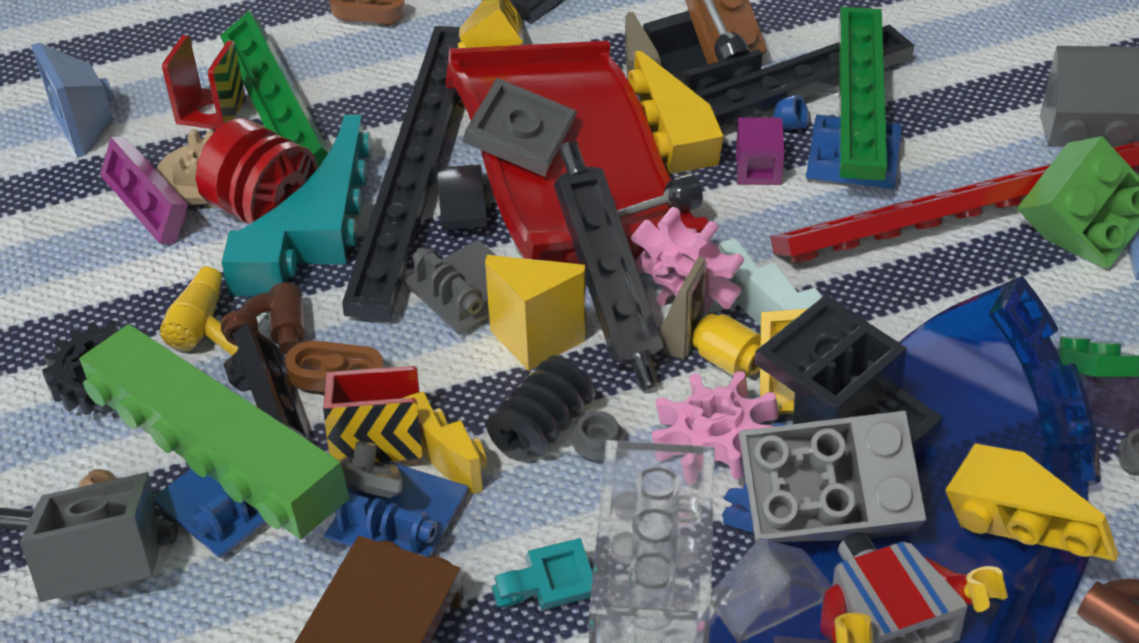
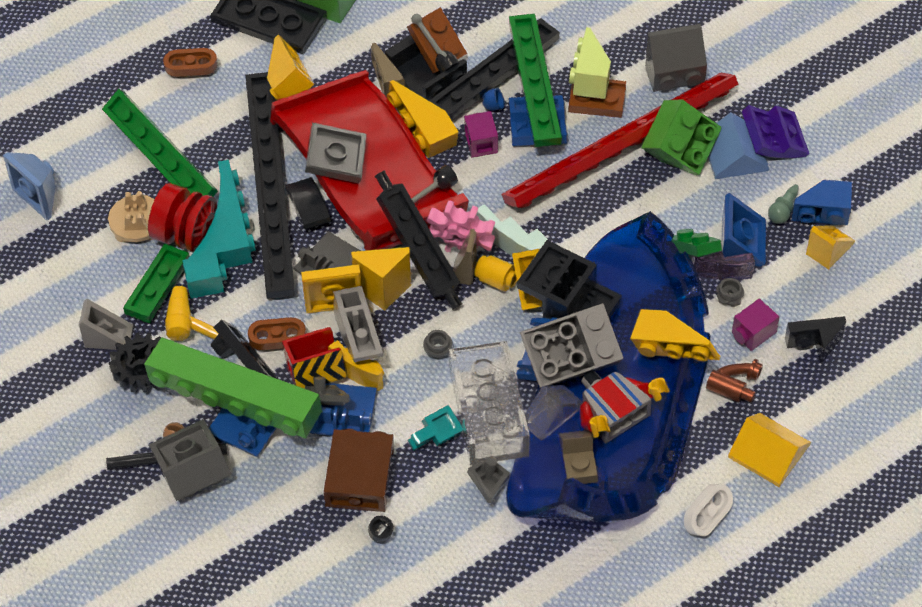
camera: 15 degrees left, 10 degrees up
magenta plate [100,137,188,244] -> none
red piece [162,35,246,130] -> none
copper plant [221,282,305,355] -> none
black piece [486,355,595,461] -> none
bright pink gear [652,371,779,481] -> none
none -> light grey slope [79,299,133,350]
none -> green plate [123,244,190,323]
none -> yellow tile [301,264,361,313]
none -> light grey slope [333,286,383,362]
none -> dark orange plate [568,79,626,118]
none -> yellowish green slope [569,27,611,99]

